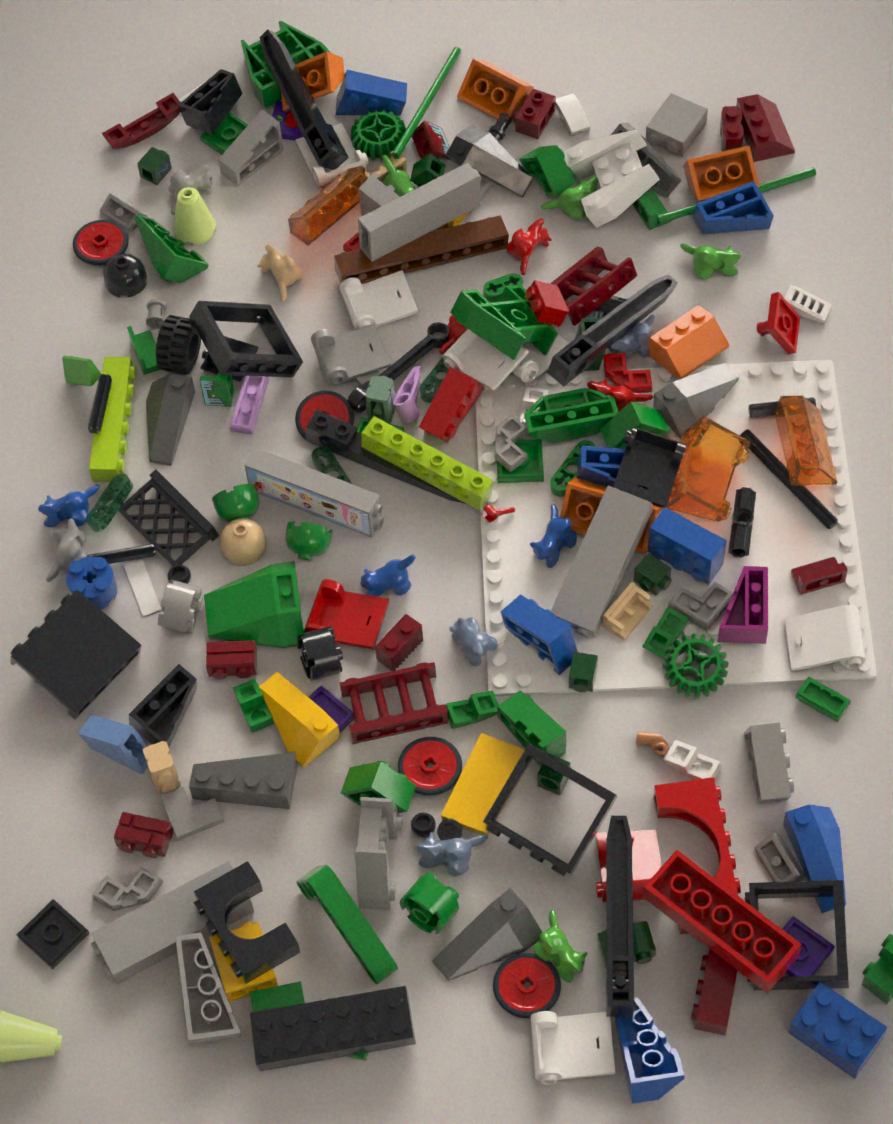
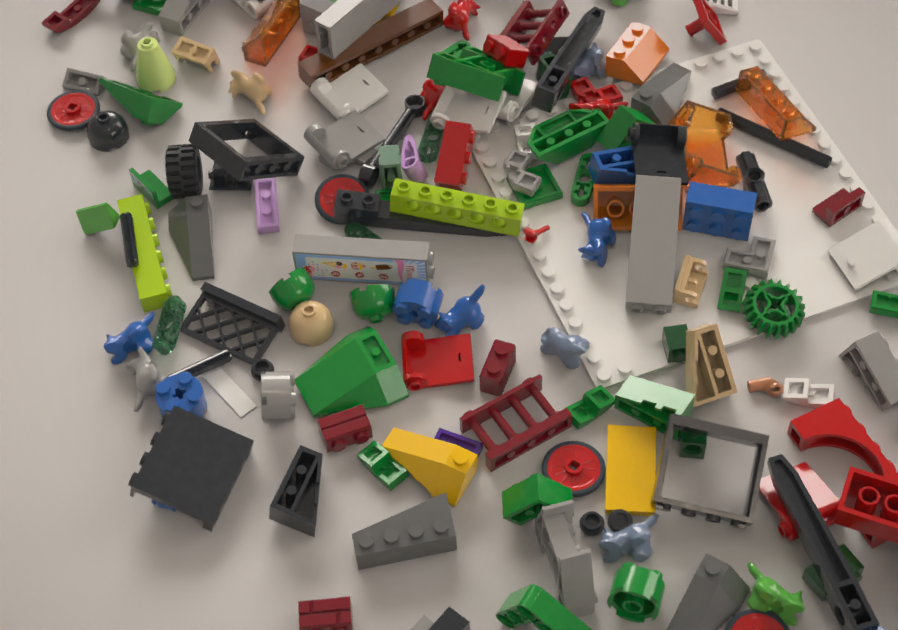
camera: 20 degrees left, 5 degrees down
medium blue slope [78,714,148,774] -> none
dark green brick [137,147,172,185] -> none
tan brick [143,741,181,794] -> none
light grey bush [146,299,167,329] -> none
light grey tile [160,787,224,841] -> none
green panel [199,372,234,407] -> none
black brick [297,626,343,681] -> none
blue wedge [500,594,578,675] -> none
dark green brick [633,553,672,596] -> none
magenta wedge [717,566,768,644] -> none
none -> tan hinge [171,36,220,72]
none -> blue brick [392,278,444,329]
none -> tan wedge [685,324,738,407]

